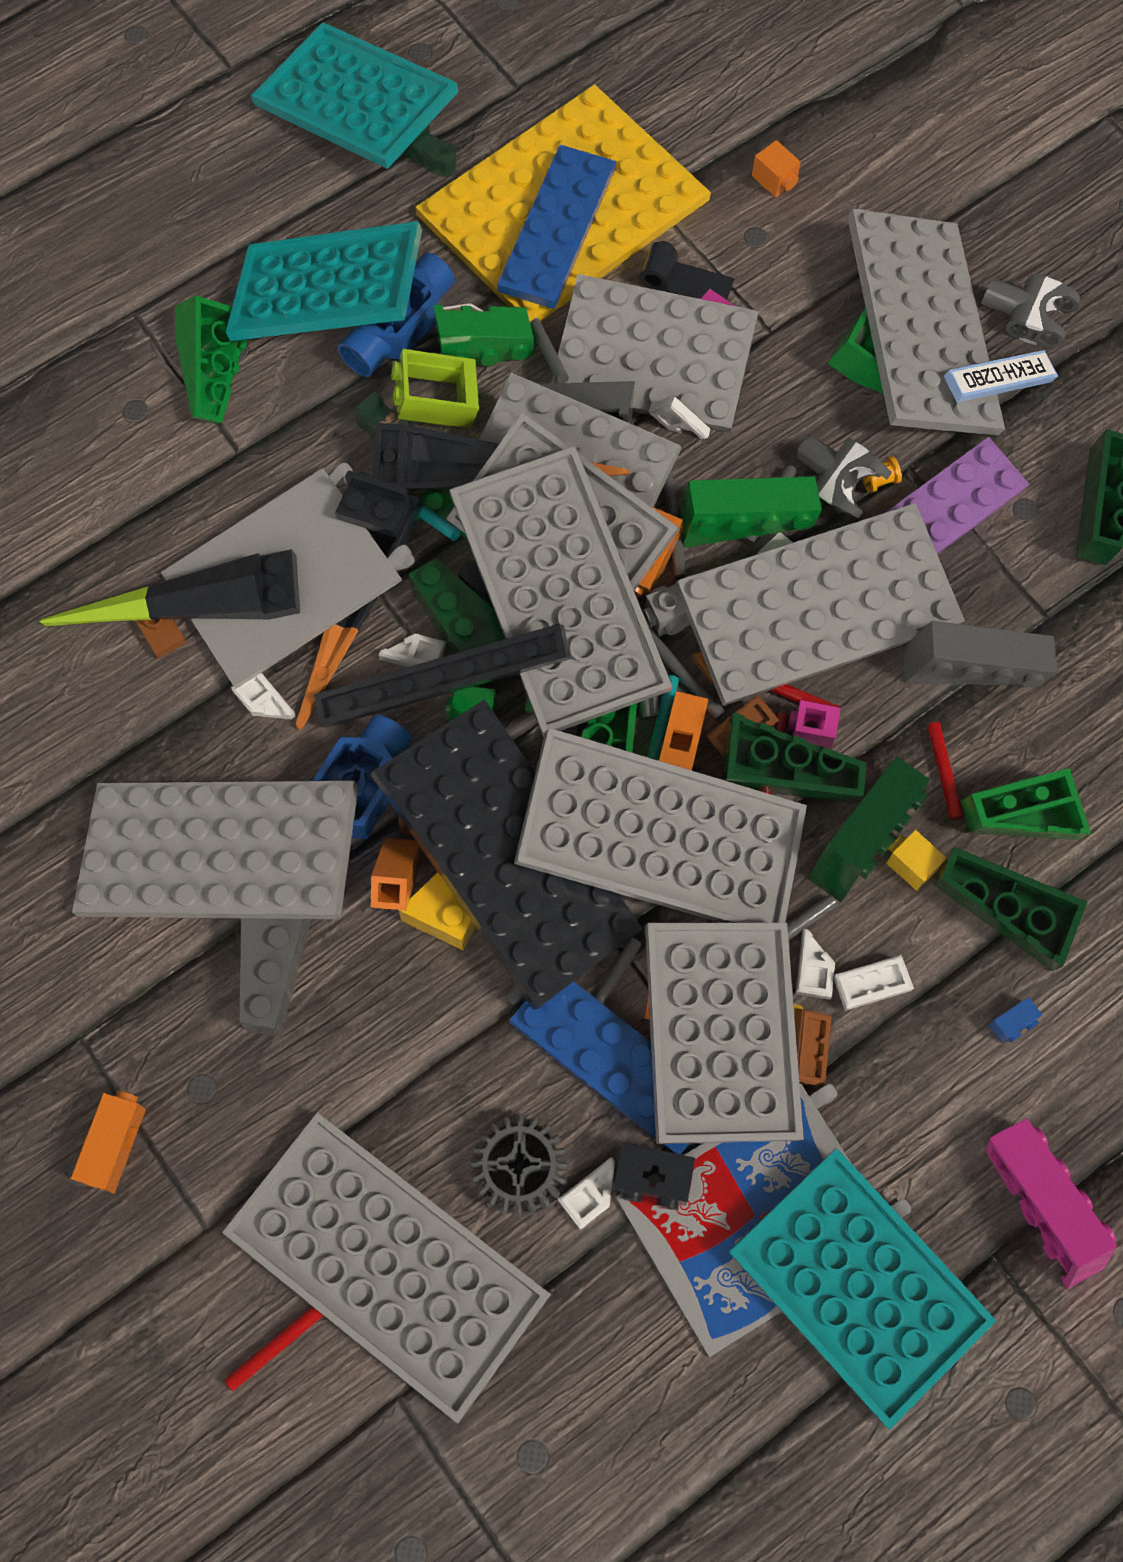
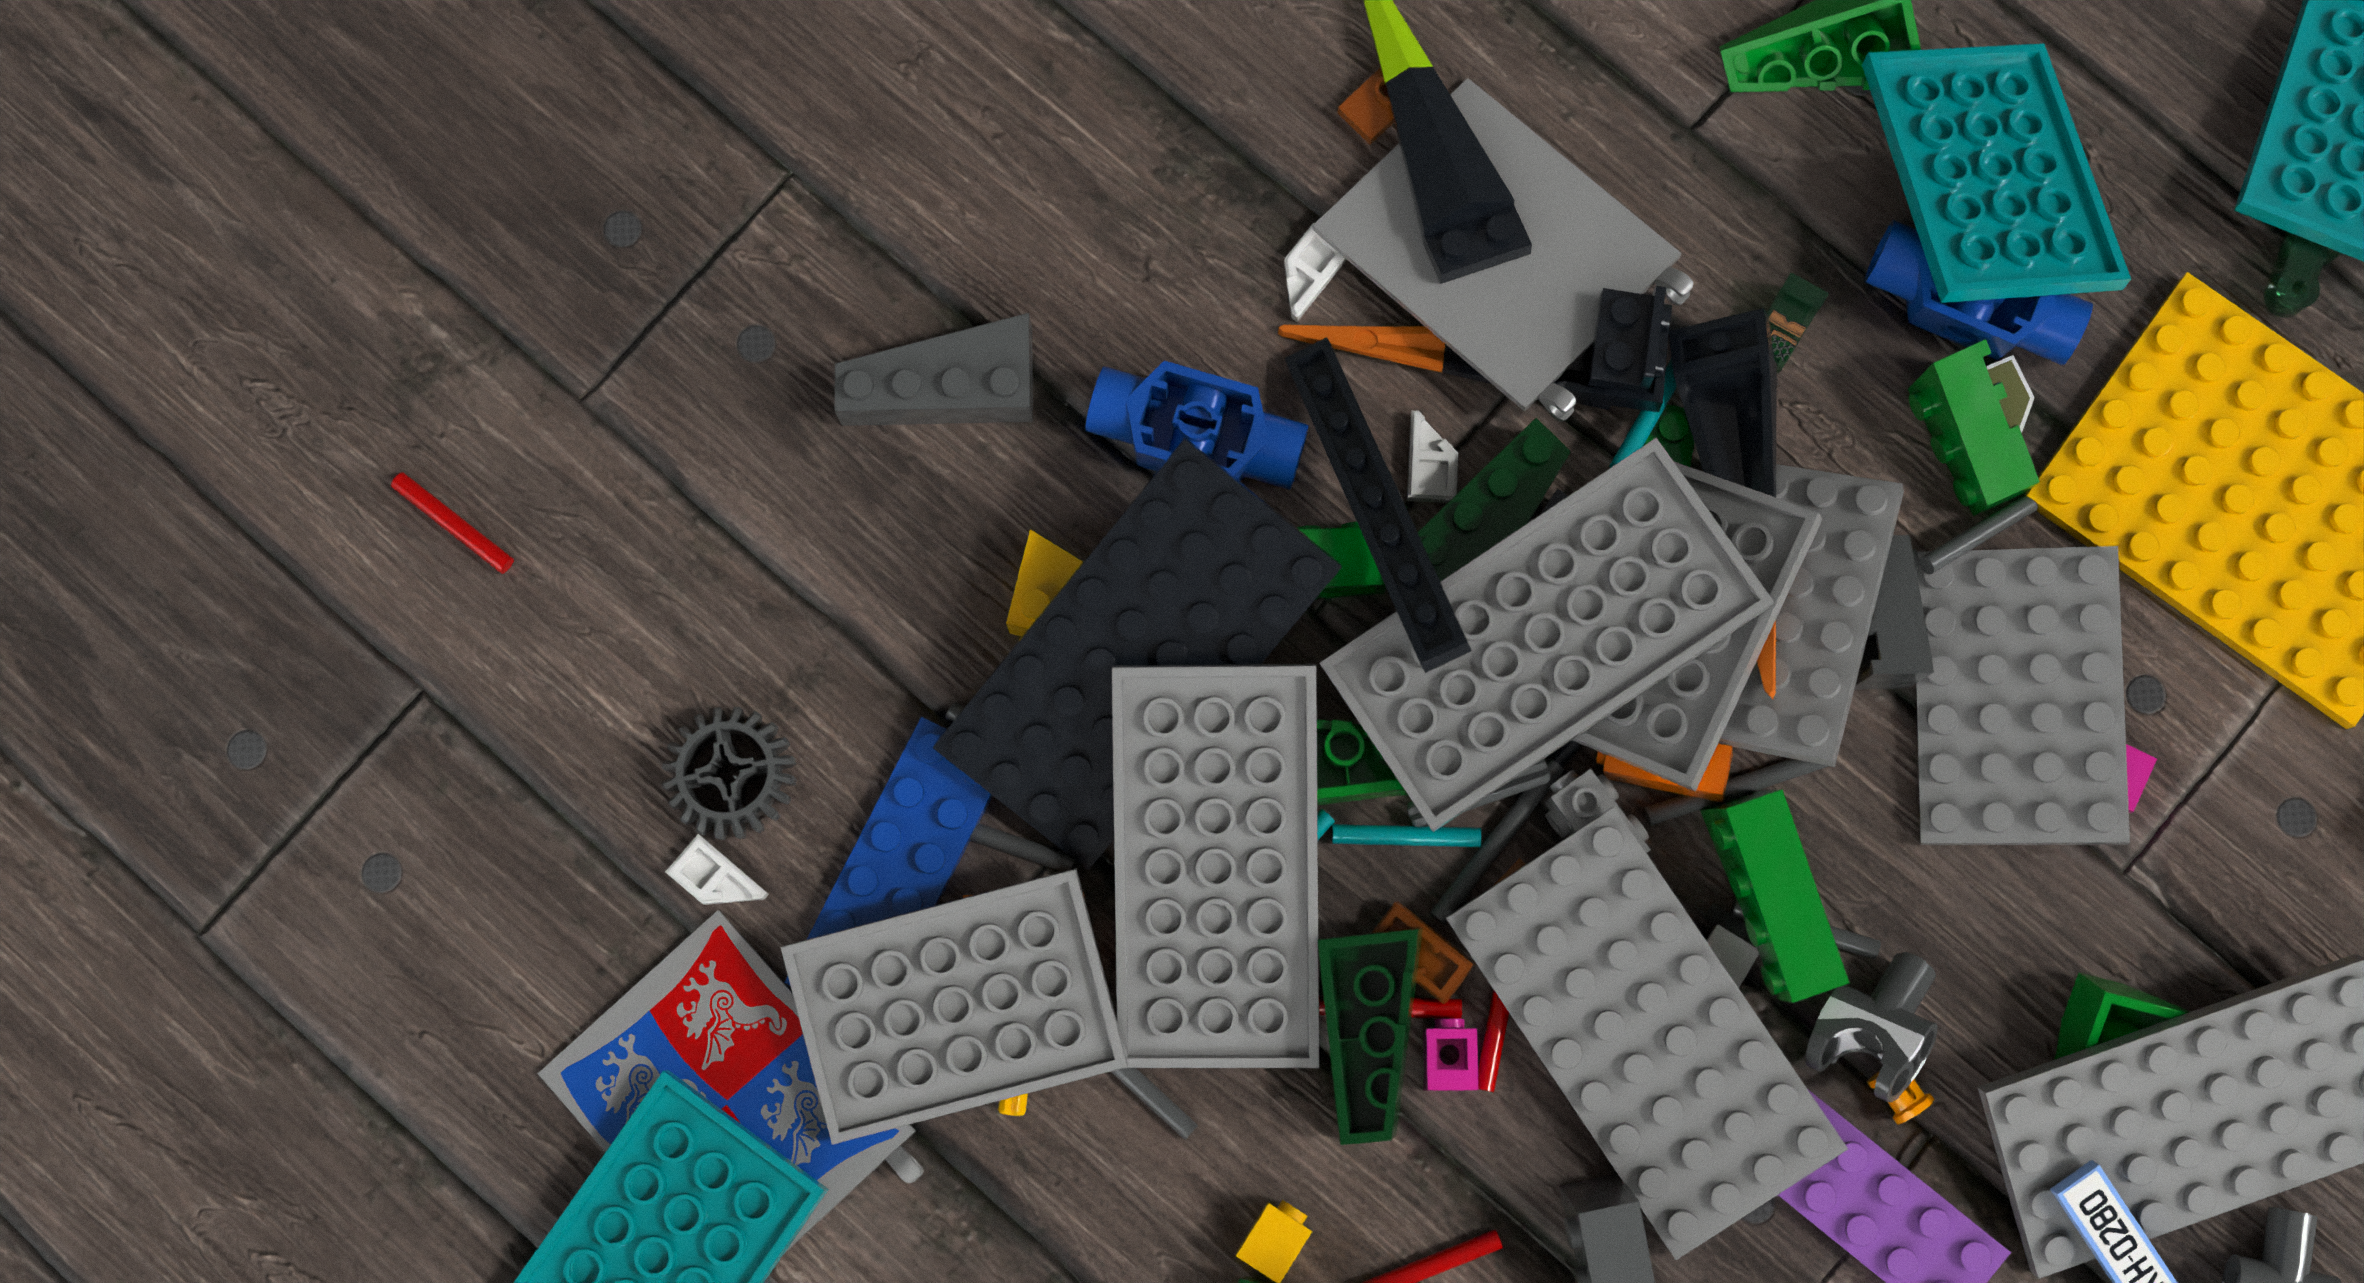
camera: 80 degrees right, 10 degrees up
orange brick [71,1090,146,1194] -> none
light grey plate [72,781,358,919] -> none
light grey plate [222,1112,551,1424] -> none
orange brick [371,838,419,911] -> none
lime window [391,349,479,429] -> none
blue plate [497,144,616,309] -> none
black brick [614,1143,695,1210] -> none
black door [639,241,735,300] -> none
white tile [649,396,711,439] -> none
orange brick [659,691,709,771] -> none
dark orange plate [794,1009,832,1087] -> none
white tile [795,929,835,1000] -> none
dark green wedge [807,756,931,902] -> none
white plate [834,955,914,1011] -> none

